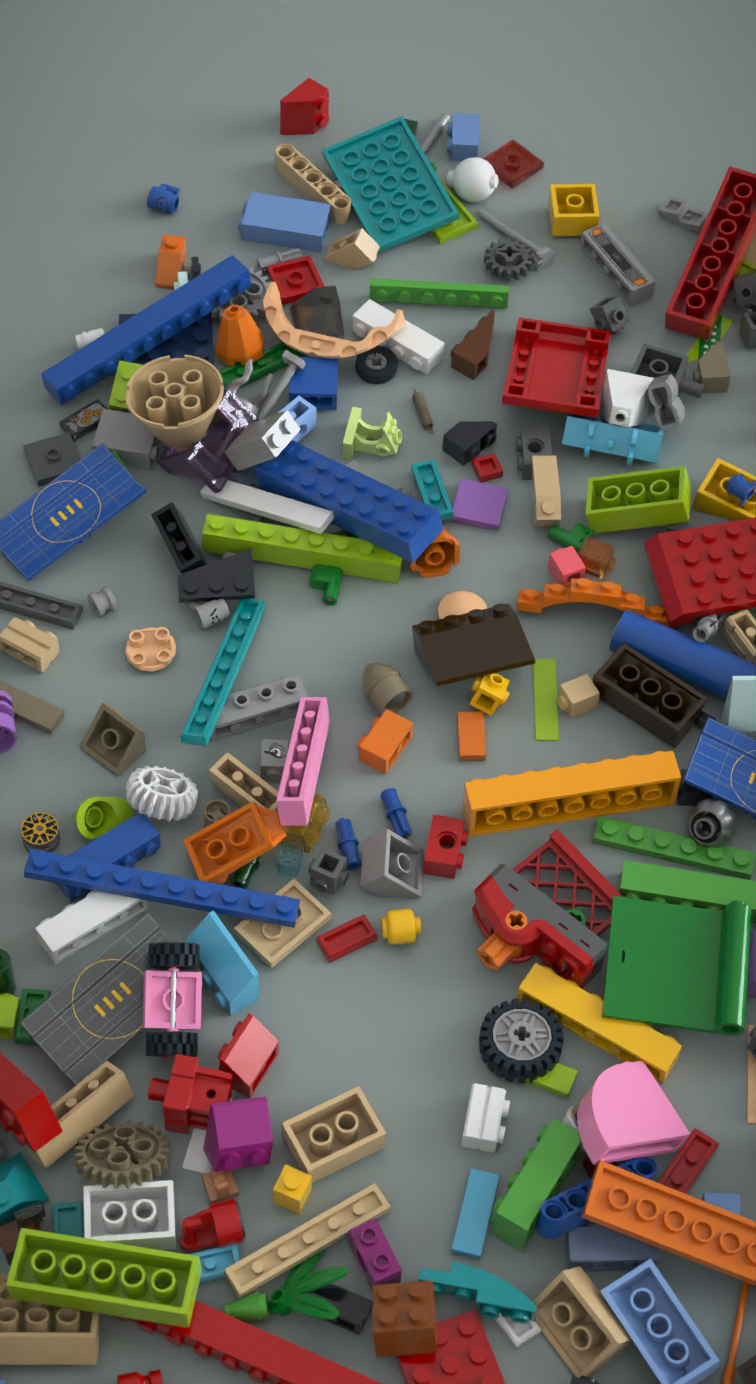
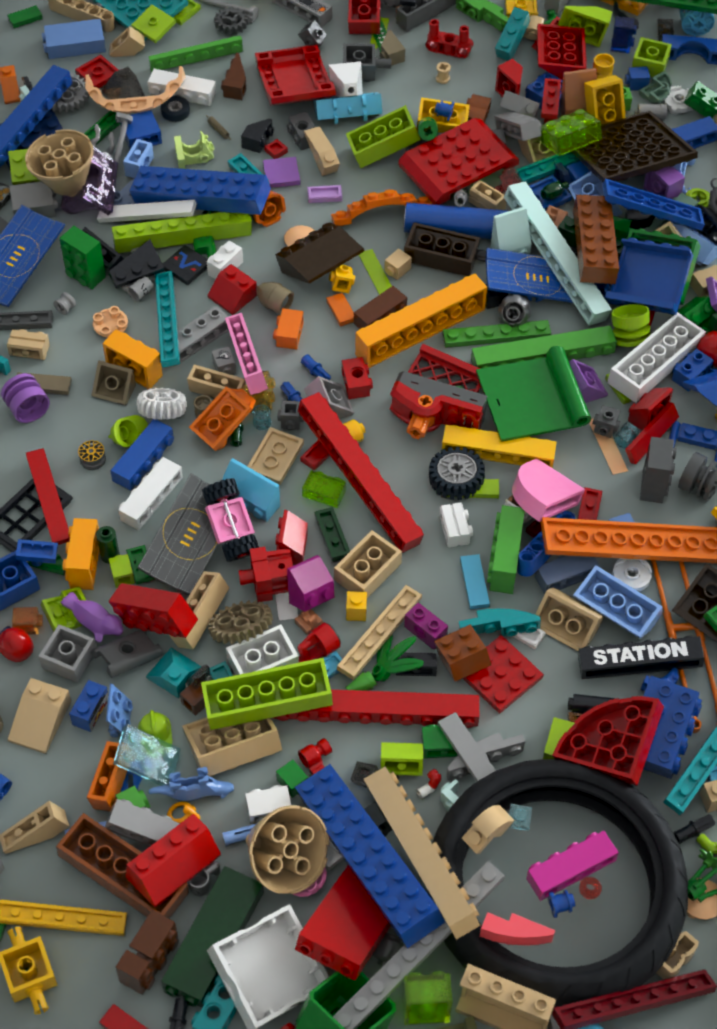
camera: 20 degrees left, 0 degrees up
blue plate [24,849,300,928] -> none
orange cone [216,305,265,366] -> none
light grey brick [224,410,301,471] -> none
light grey axle [256,248,302,273] -> none
green piece [548,522,595,555] -> none
coral brick [548,546,586,585] -> none
clear orange brick [578,536,617,580] -> none
light grey brick [648,374,685,431] -> none
none -> green tile [7,5,43,28]
none -> green brick [59,226,106,290]
none -> light orange brick [102,329,163,389]
none -> lime plate [131,4,176,43]
none -> black tile [163,245,208,285]
none -> white brick [207,241,243,280]
none -> red slope [207,264,257,315]
none -> red brick [297,392,424,553]
none -> clear neon green brick [302,470,346,508]
none -> lavender tile [307,185,342,203]
none -> dark green plate [315,507,350,562]
none -> reddish brown brick [354,286,408,329]
none -> green piece [418,117,438,141]
none -> white plate [612,558,652,592]

